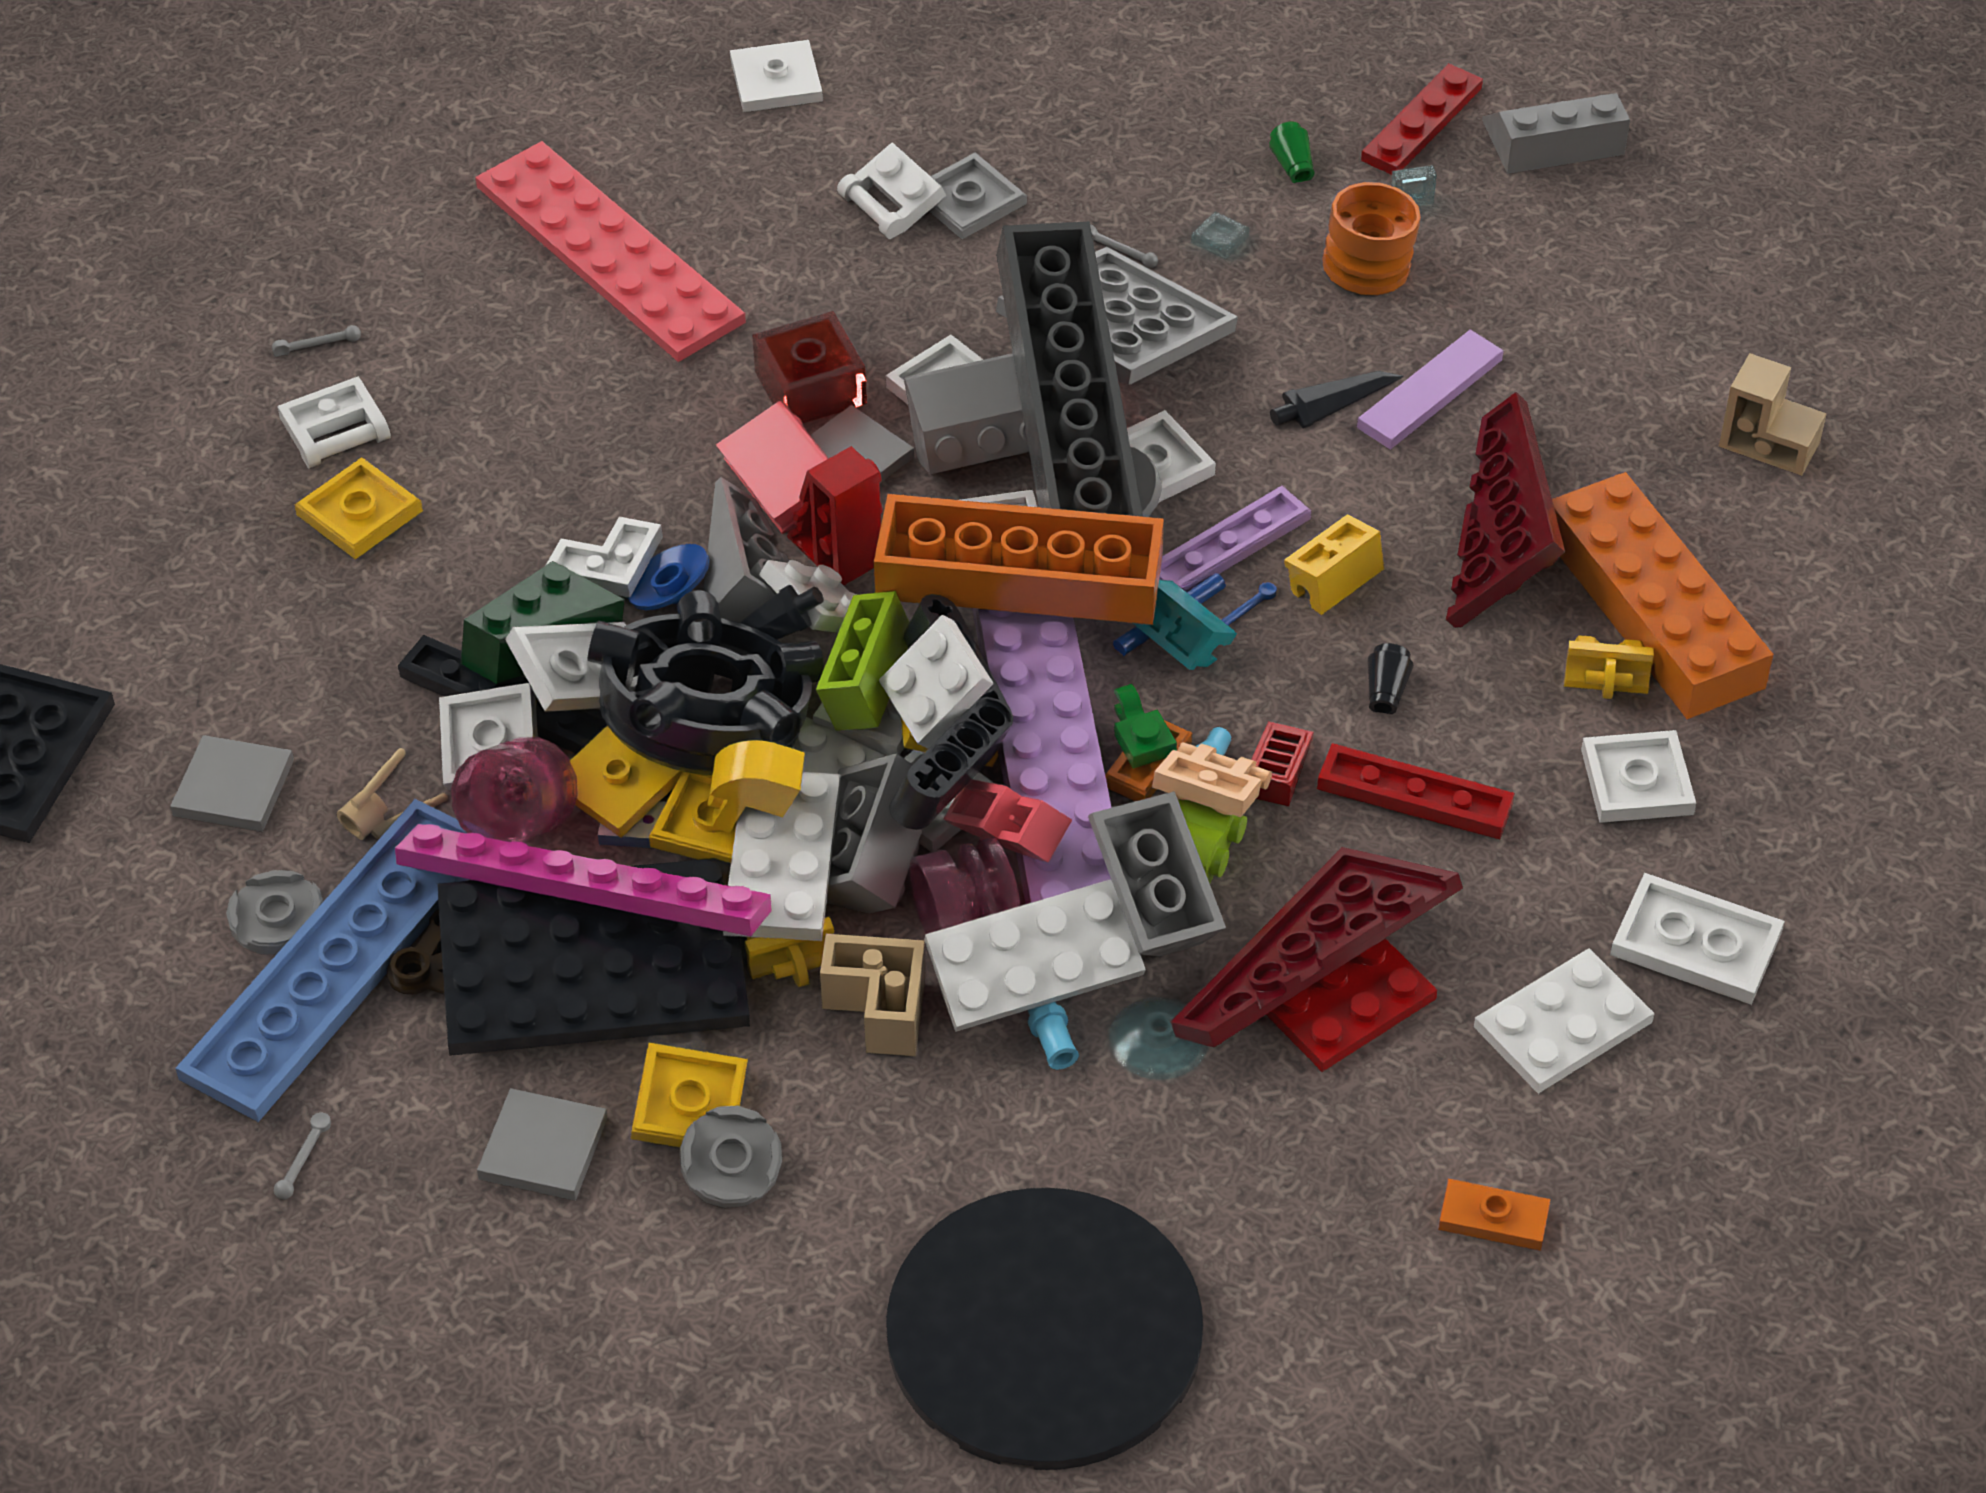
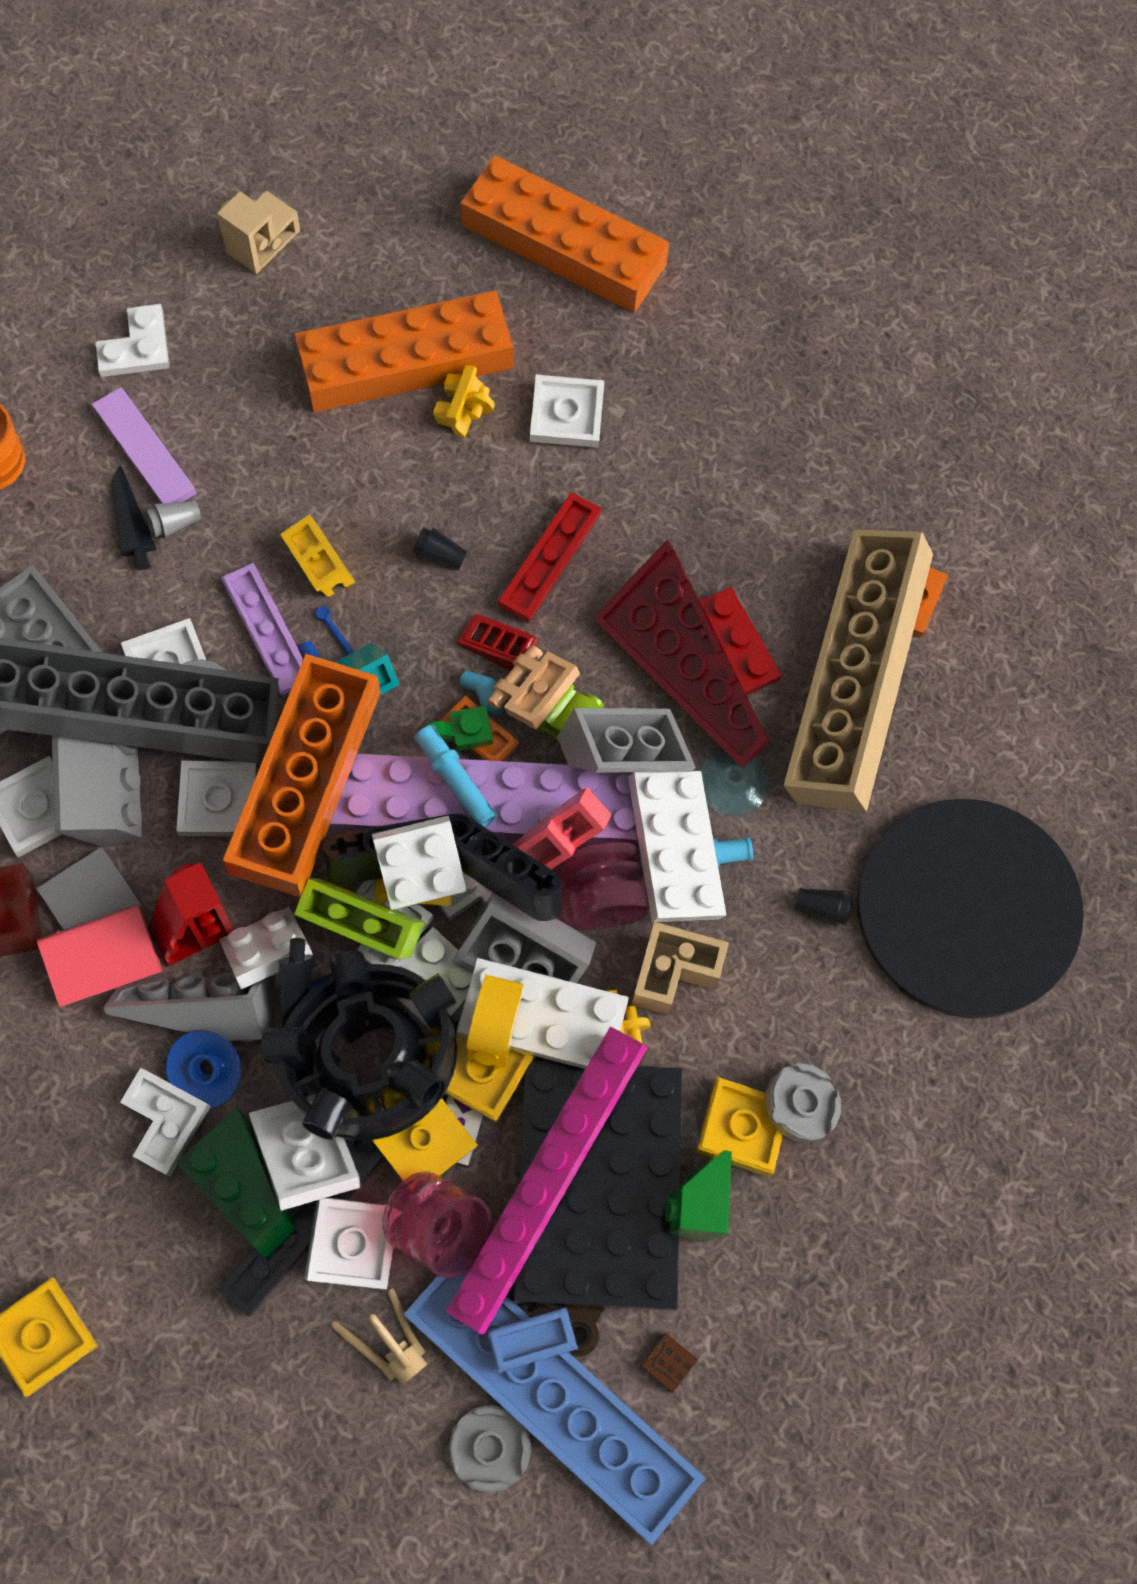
camera: 85 degrees left, 20 degrees up
light grey tile [170,735,294,832] -> none
light grey hinge [273,1112,331,1200] -> none
light grey tile [477,1088,608,1201] -> none
dark red wing [1446,392,1565,628] -> none
white plate [1474,948,1654,1094] -> none
white plate [1610,873,1785,1005] -> none
none -> white plate [96,304,170,377]
none -> light grey cone [145,500,201,539]
none -> medium azure pin [414,725,498,827]
none -> orange brick [461,155,670,313]
none -> medium blue tile [487,1308,578,1373]
none -> reddish brown tile [640,1333,698,1393]
none -> green slope [665,1150,732,1242]
none -> tan brick [783,529,933,812]
none -> black cone [795,888,853,927]

